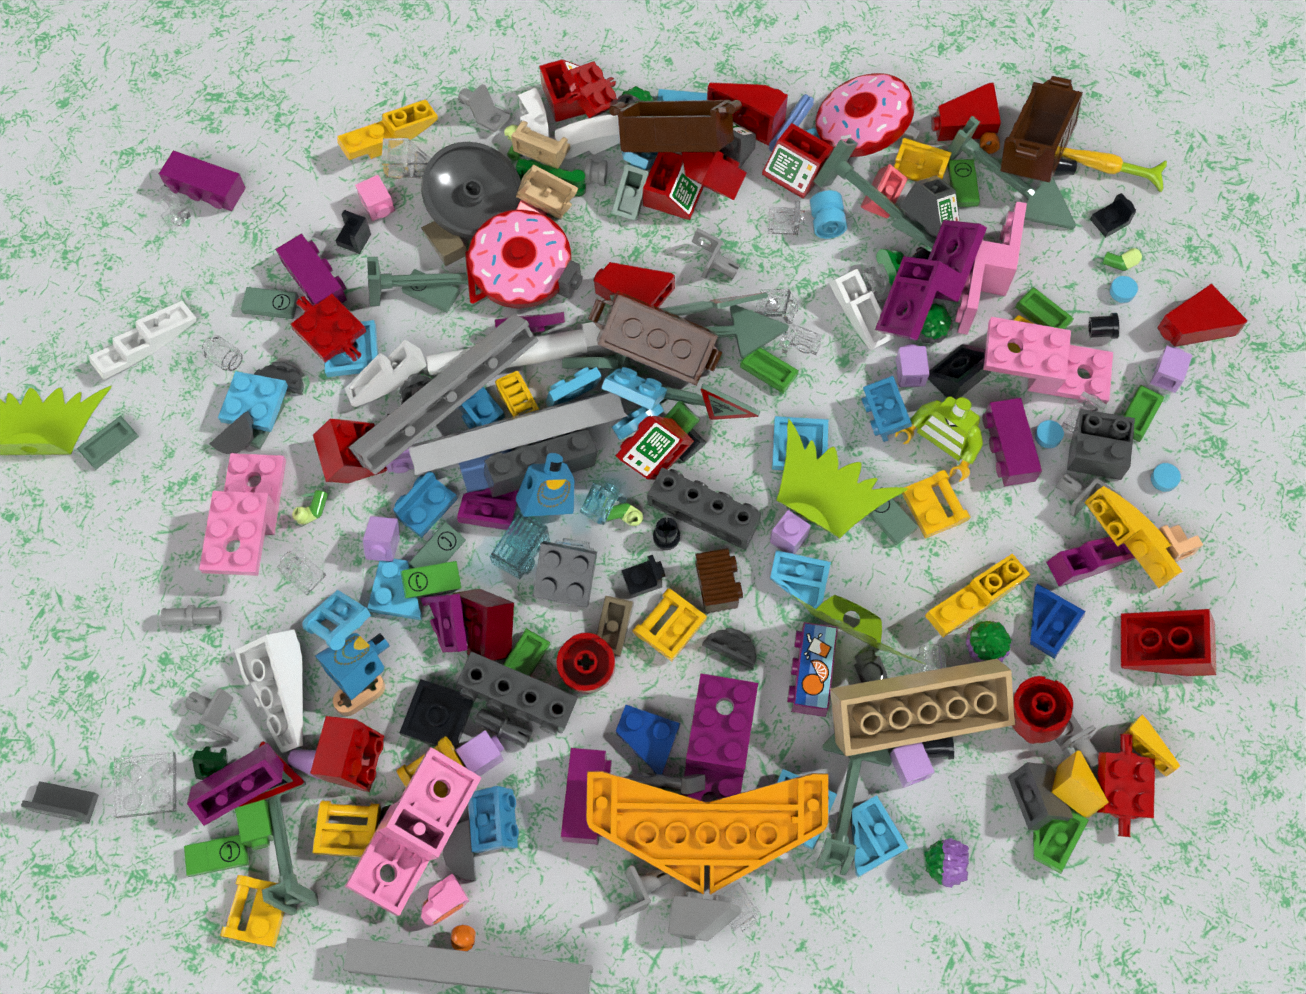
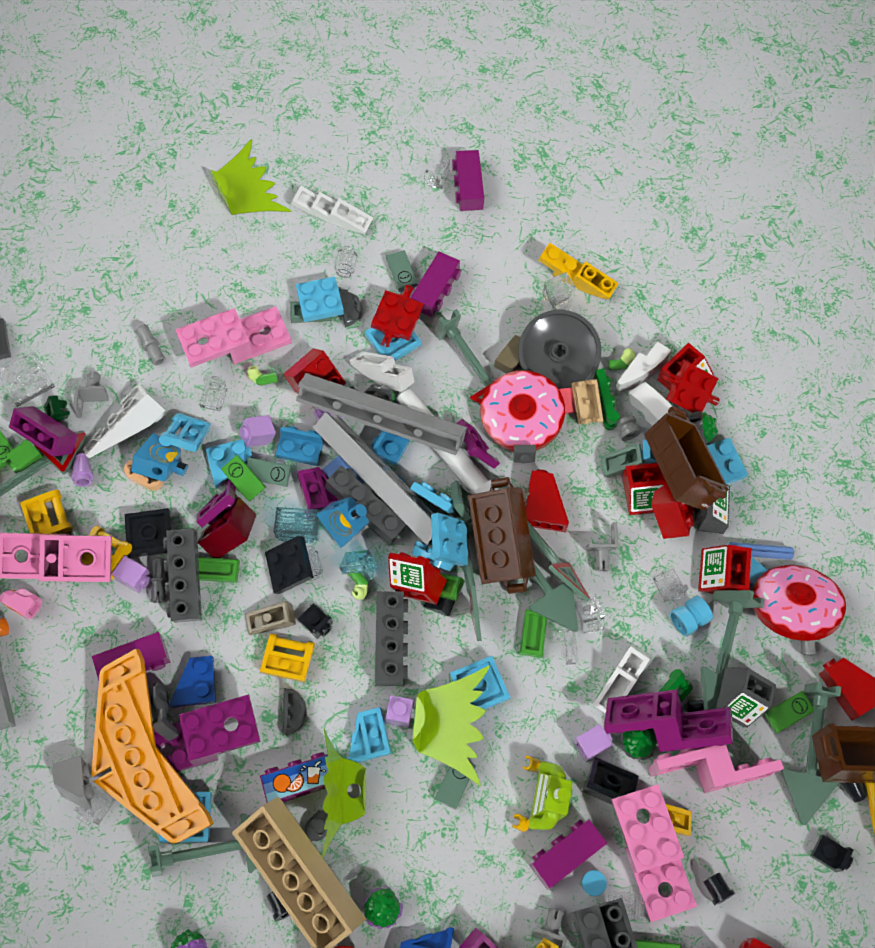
camera: 60 degrees right, 0 degrees up
sand green tile [77,415,139,470] -> none
dark grey tile [209,411,254,454] -> none
red slope [310,716,384,792] -> none
black panel [335,210,371,254] -> none
bright pink brick [355,175,395,221] -> none
sand green tile [401,269,460,313] -> none
dark grey tile [443,820,476,881] -> none
light grey bracket [458,84,511,132] -> none
dark azure bracket [468,786,519,853] -> none
yellow slope [495,371,539,417] -> none
tan hinge [511,121,570,169] -> none
red brick [557,633,616,694] -> none
light grey bracket [615,865,671,922] -> none
black bush [653,518,680,550] -> none
reddish brown brick [695,548,743,613] -> none
red slope [707,82,788,146] -> none
medium azure wing [851,795,908,878] -> none
coral slope [861,164,908,218] -> none
dark azure bracket [861,376,912,442] -> none
clear bracket [862,266,891,304] -> none
lavender brick [889,742,935,788] -> none
yellow hinge [894,138,952,181] -> none
yellow plate [902,470,971,539] -> none
yellow slope [925,553,1031,638] -> none
orange hinge [980,132,1000,154] -> none
bright green tile [1015,287,1074,329] -> none
arm [1102,248,1142,271] -> none
medium azure tile [1109,276,1138,303] -> none

